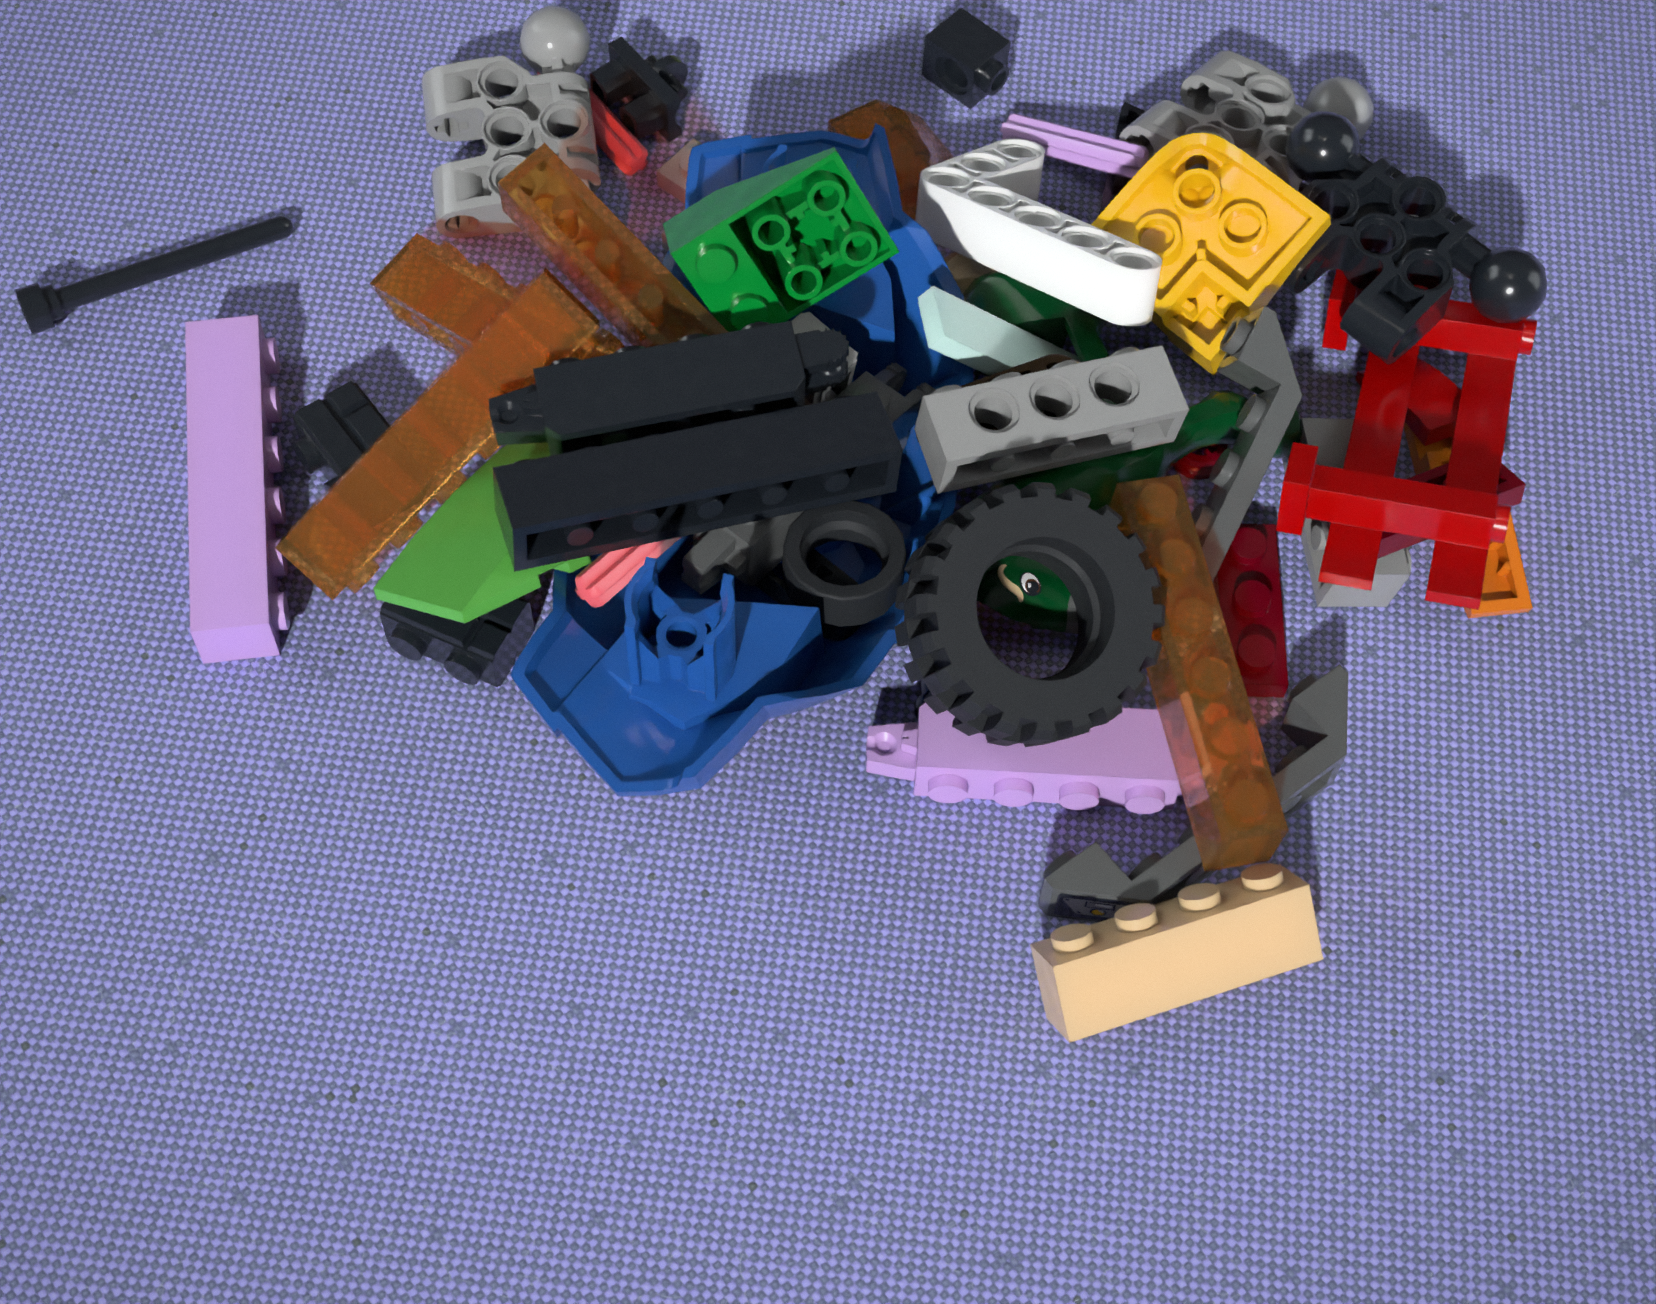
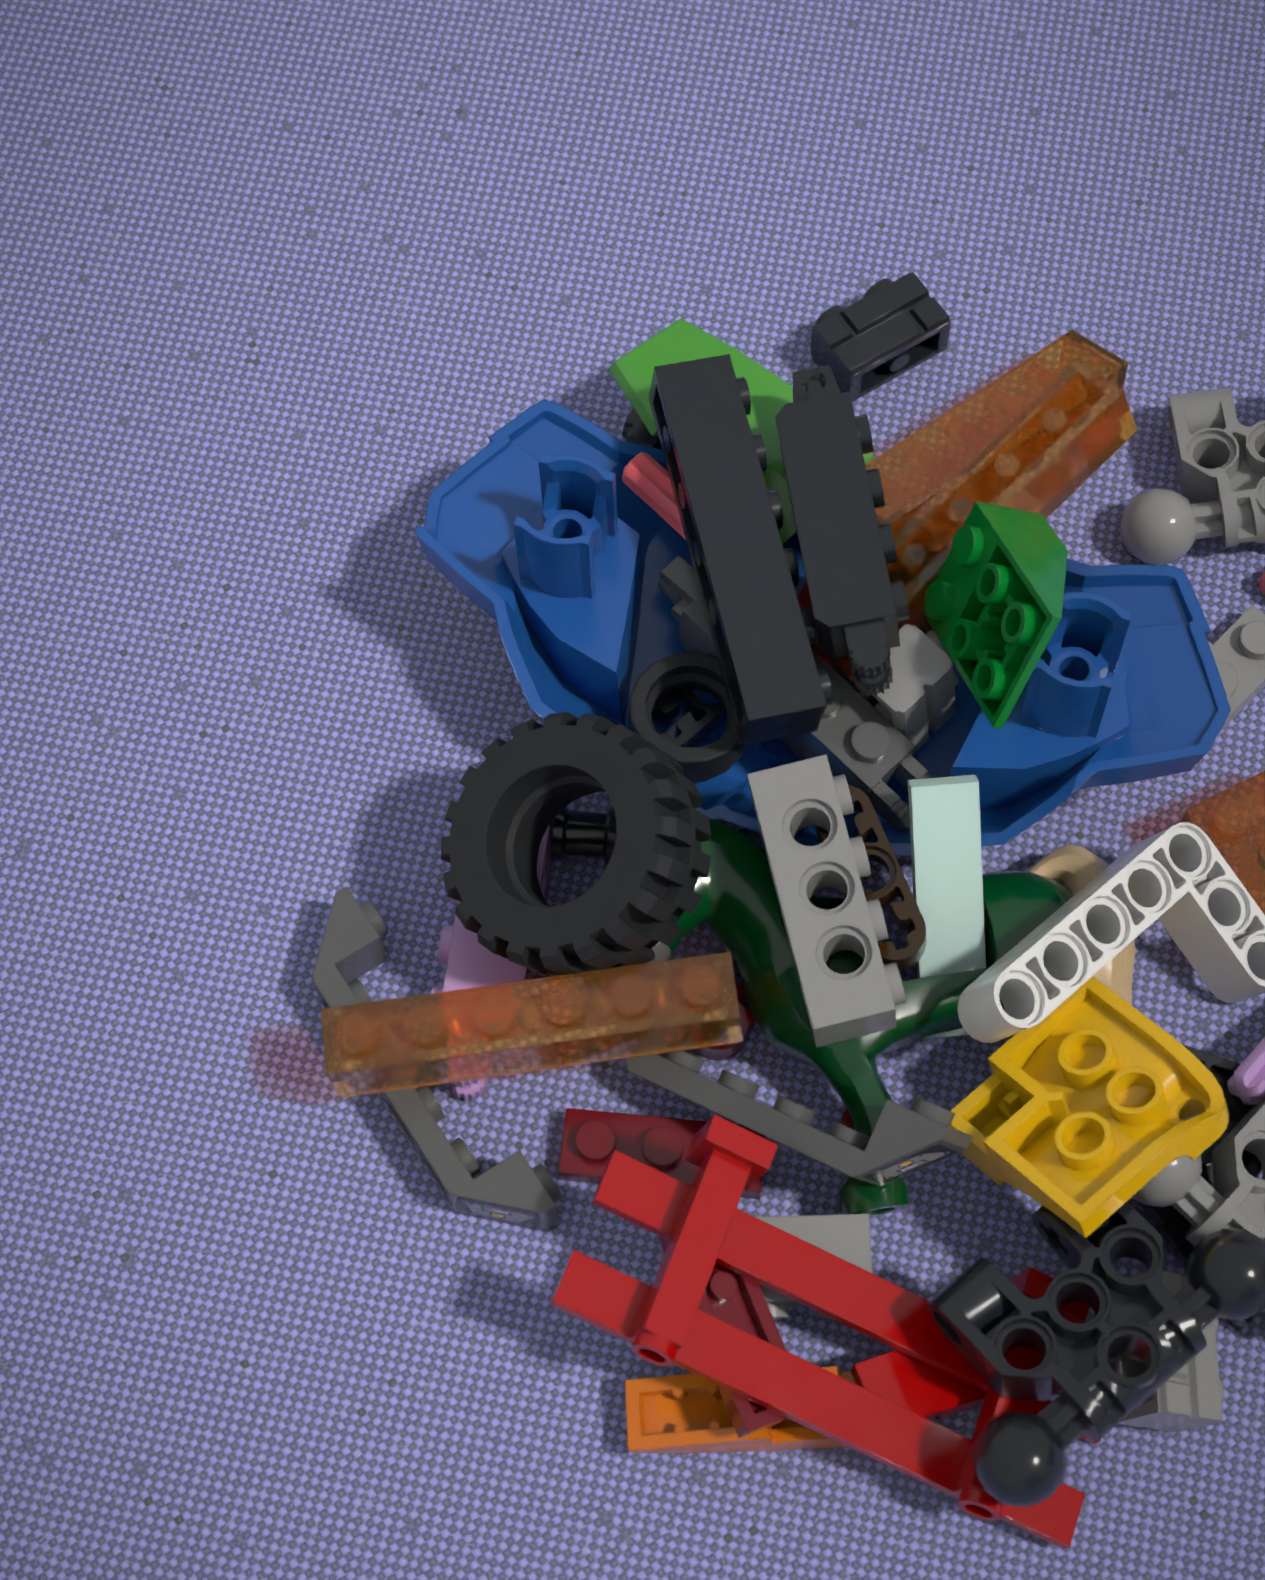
camera: 100 degrees right, 5 degrees up
black piece [14,216,293,335] -> none
lavender brick [185,315,290,664] -> none
clear orange brick [275,267,600,600] -> none
tan brick [1030,863,1323,1043] -> none

